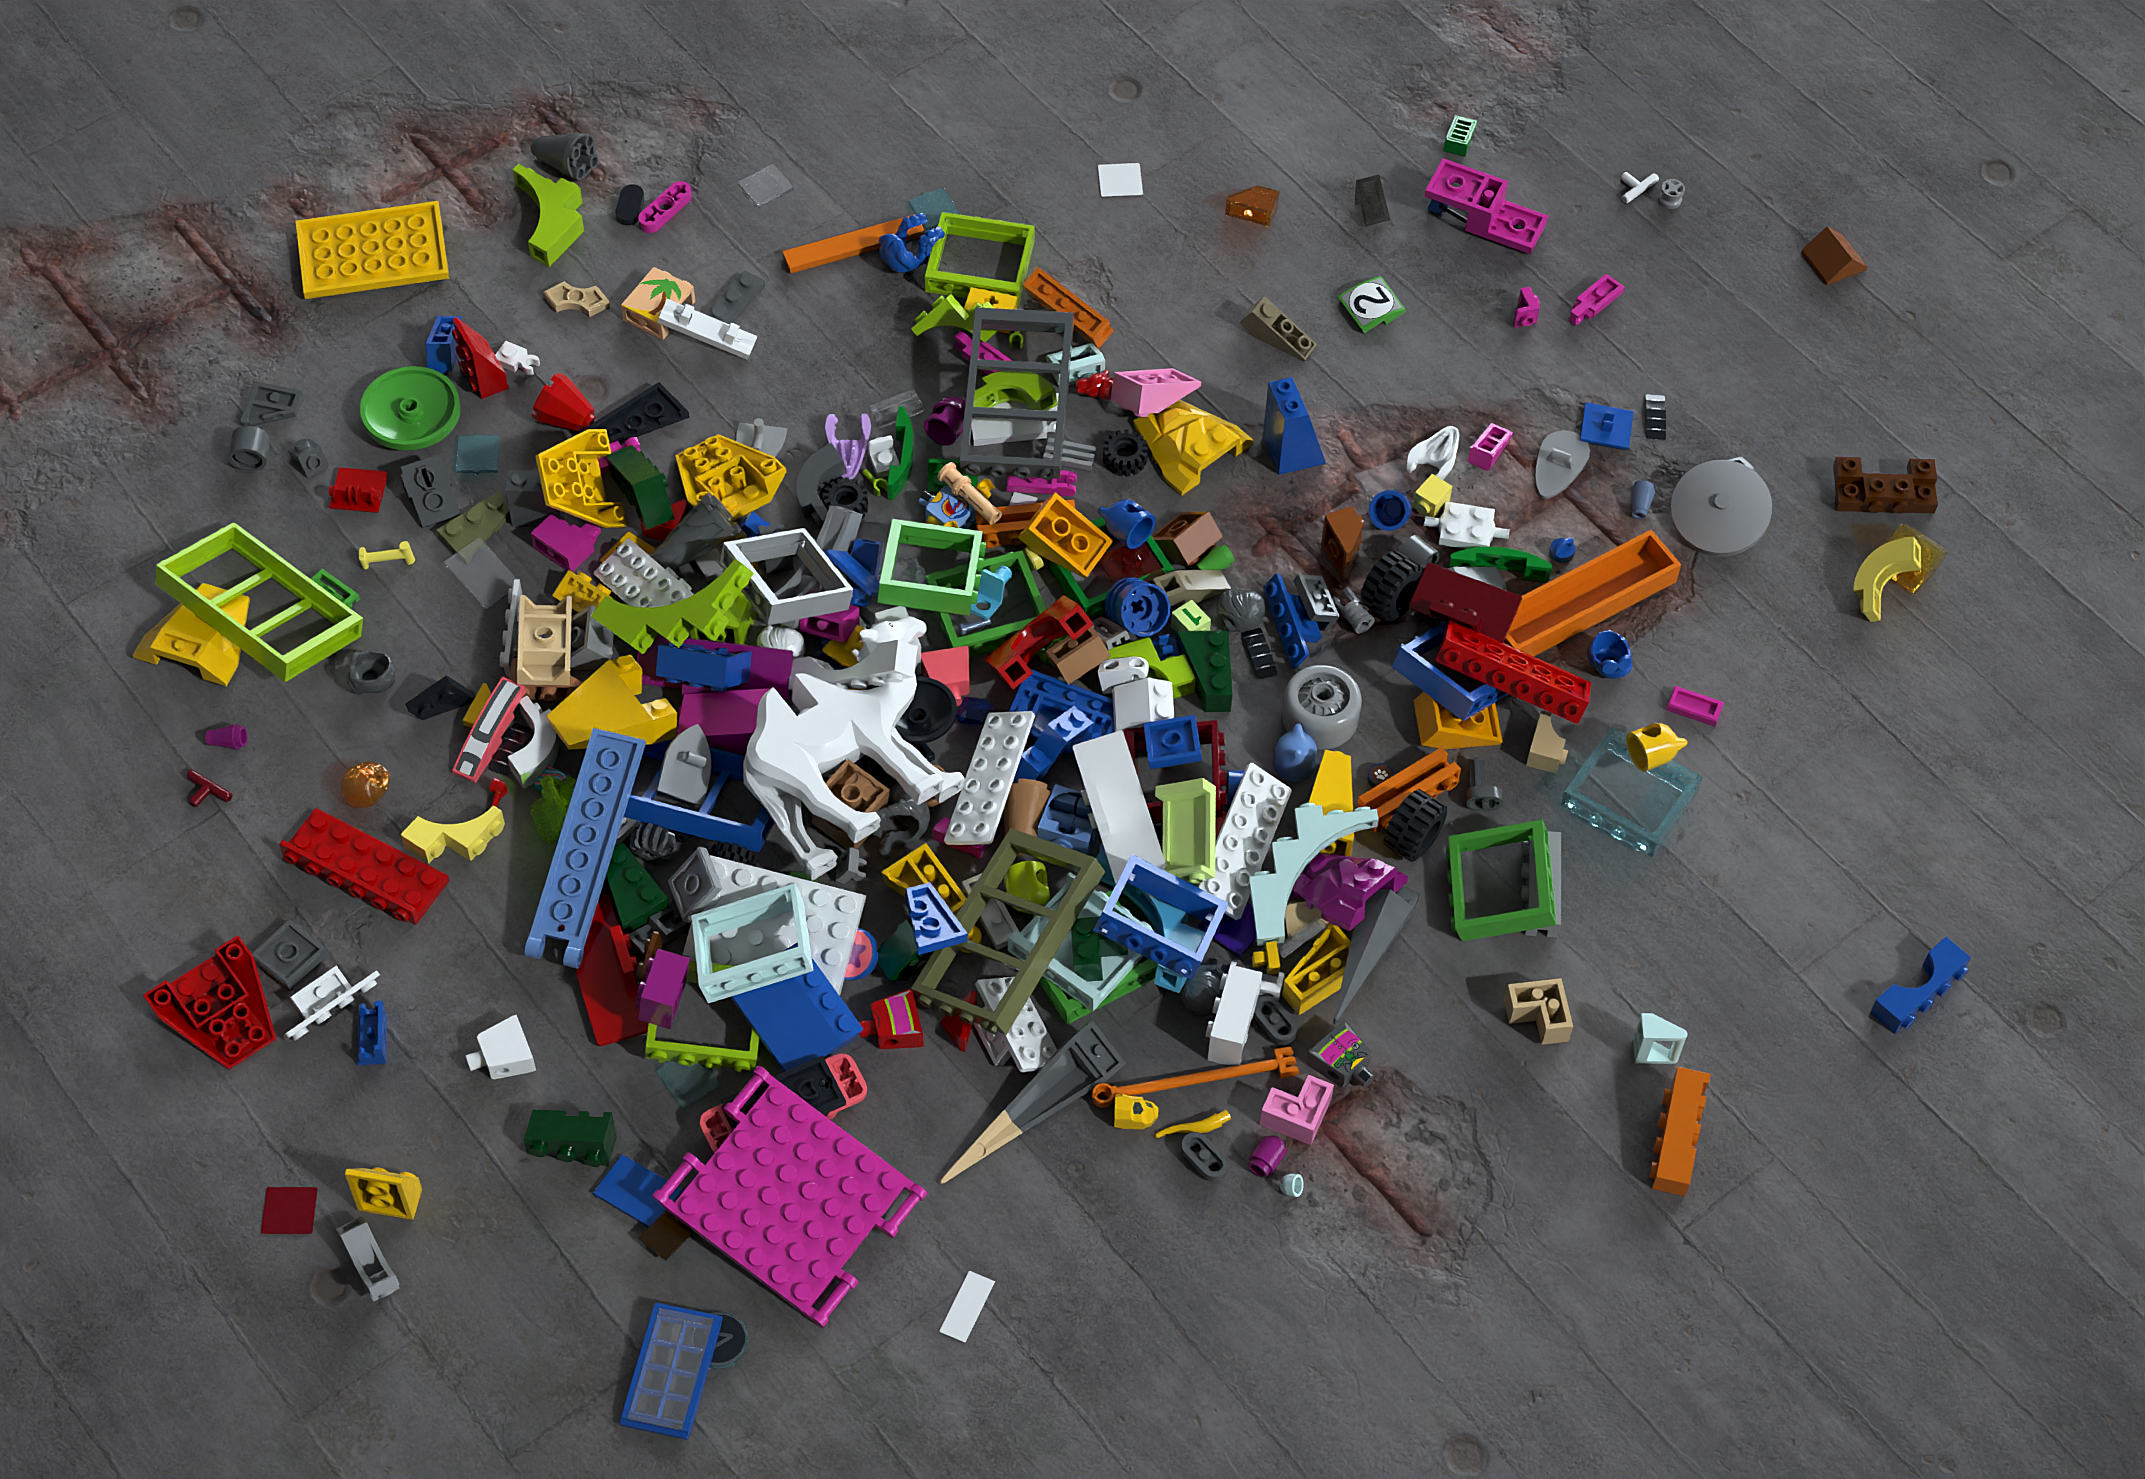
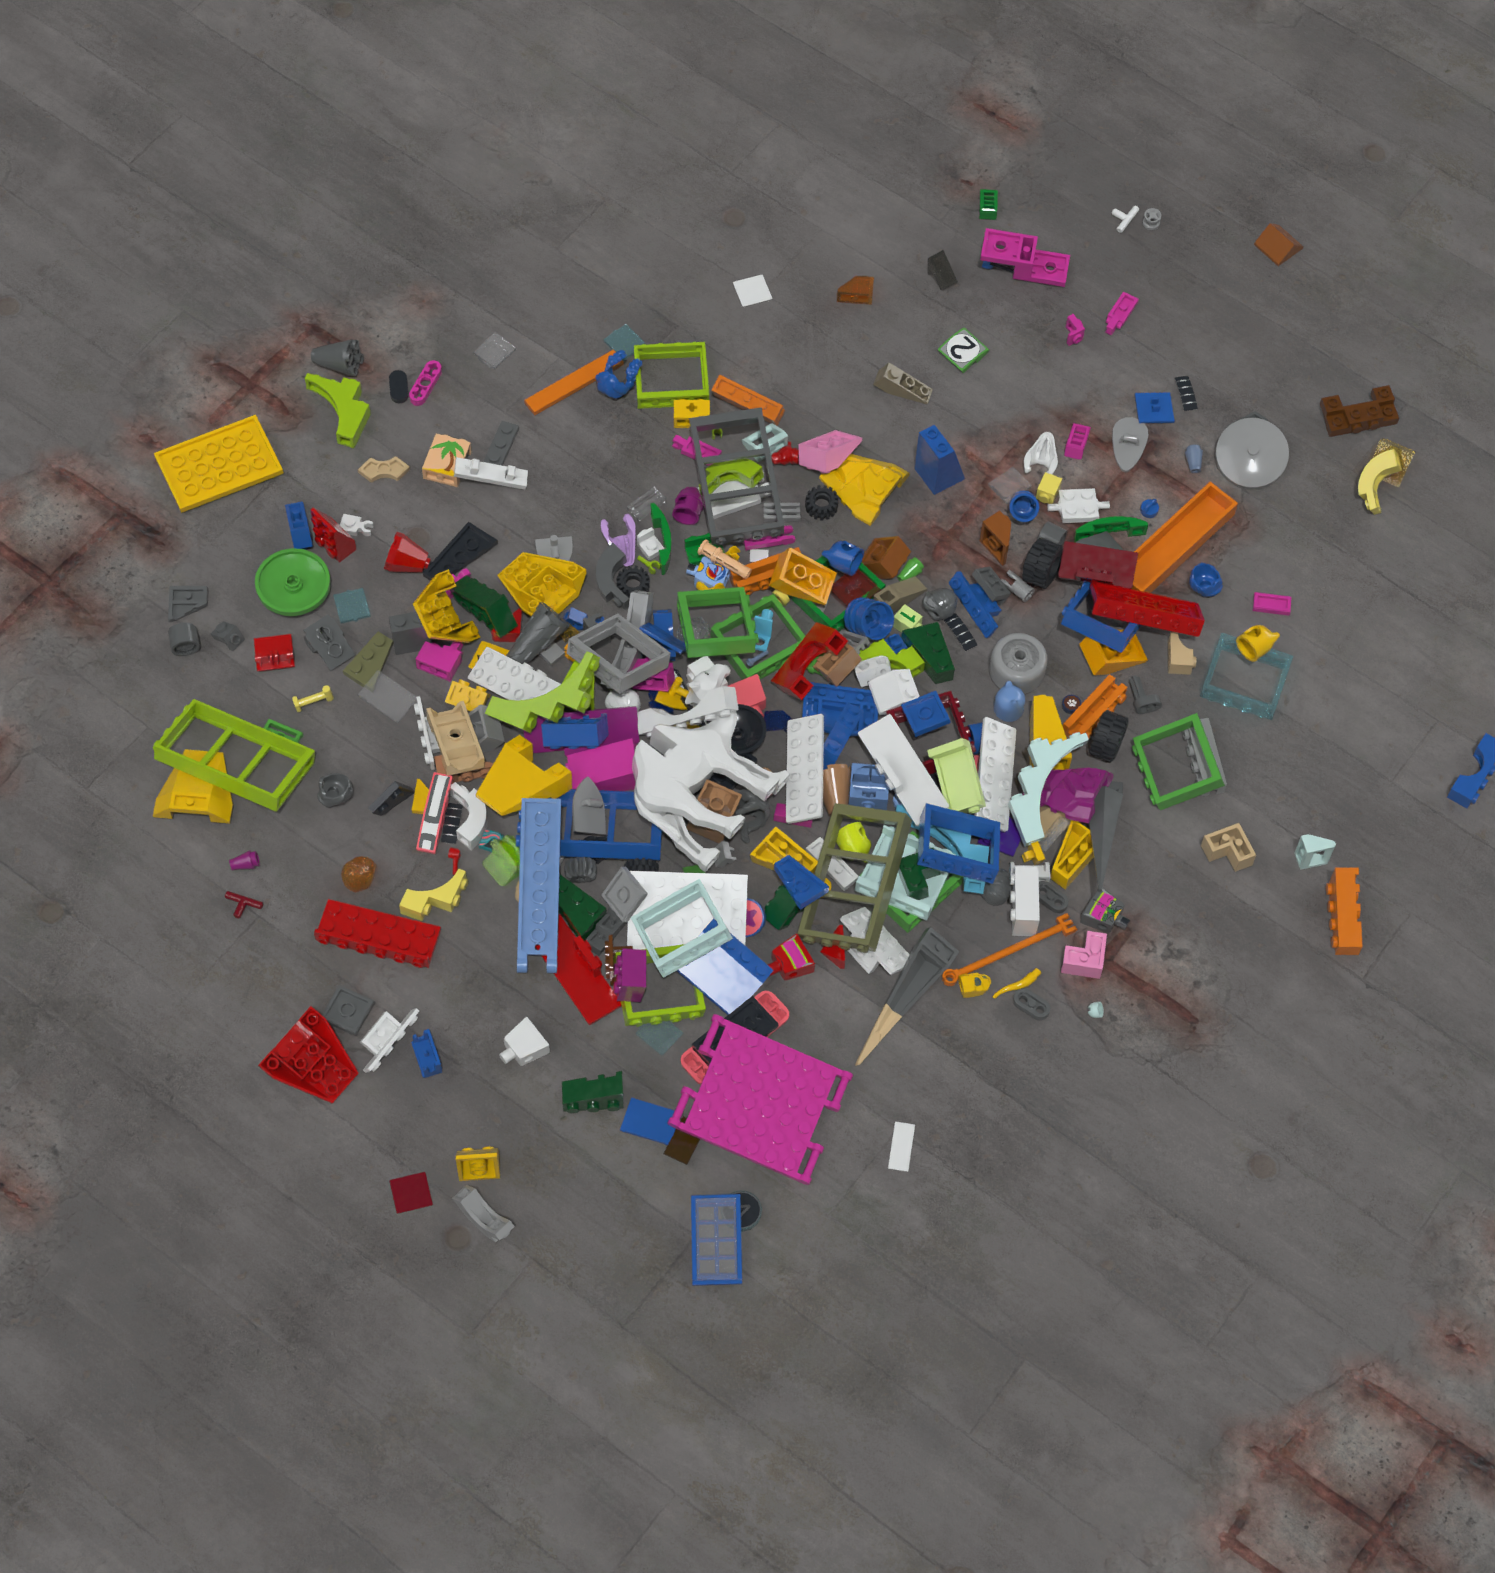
camera: 15 degrees left, 5 degrees up
lime arch [911,294,999,343] -> none
magenta brick [1248,1135,1287,1178] -> none

